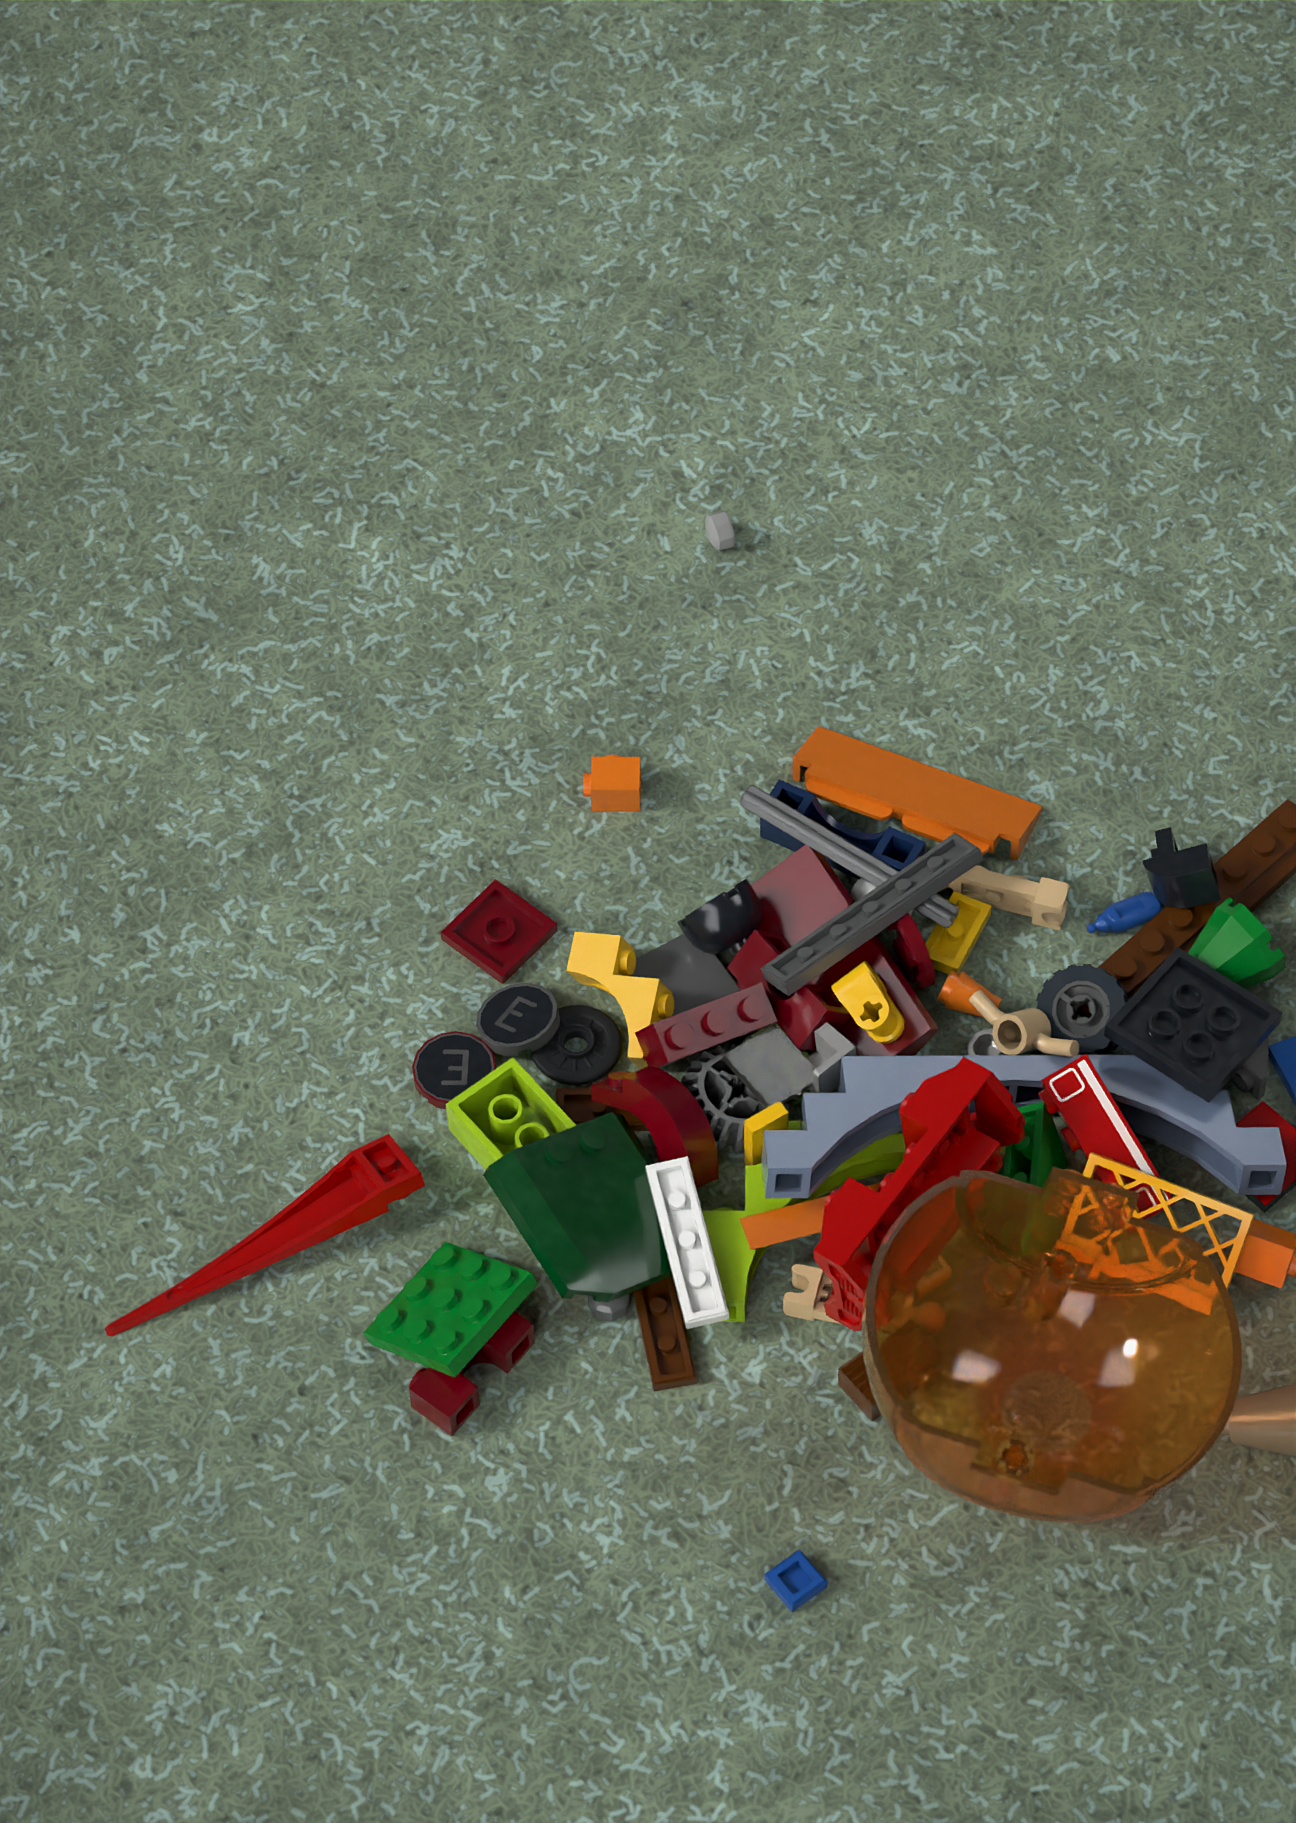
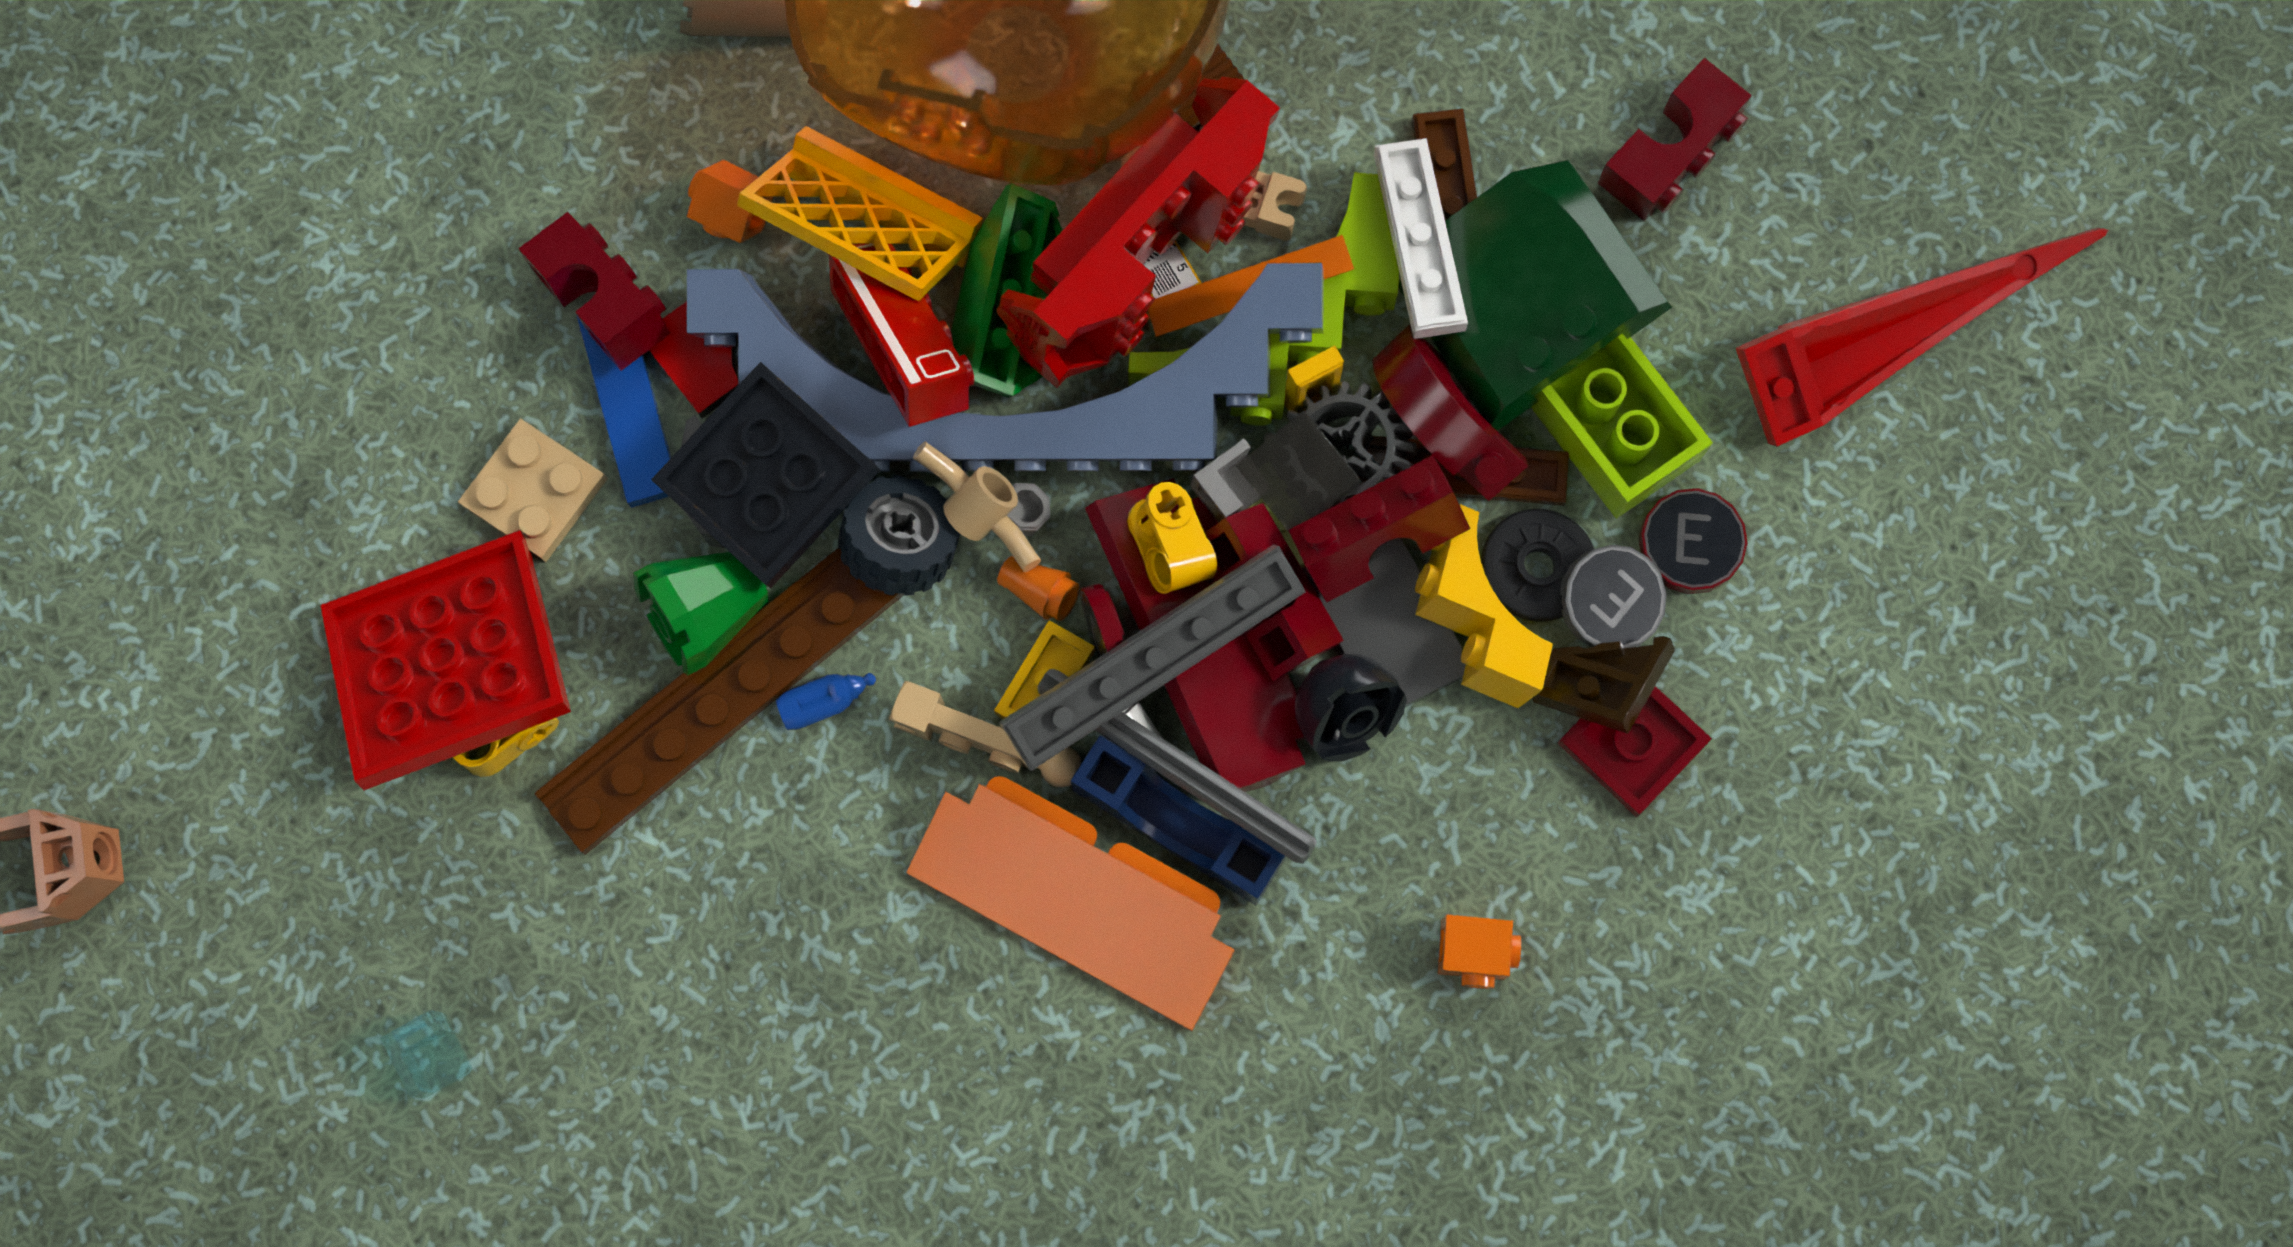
camera: 175 degrees left, 20 degrees up
green plate [363,1241,538,1378] -> none
black brick [1142,827,1221,908] -> none
none -> dark brown wing [1532,636,1675,734]

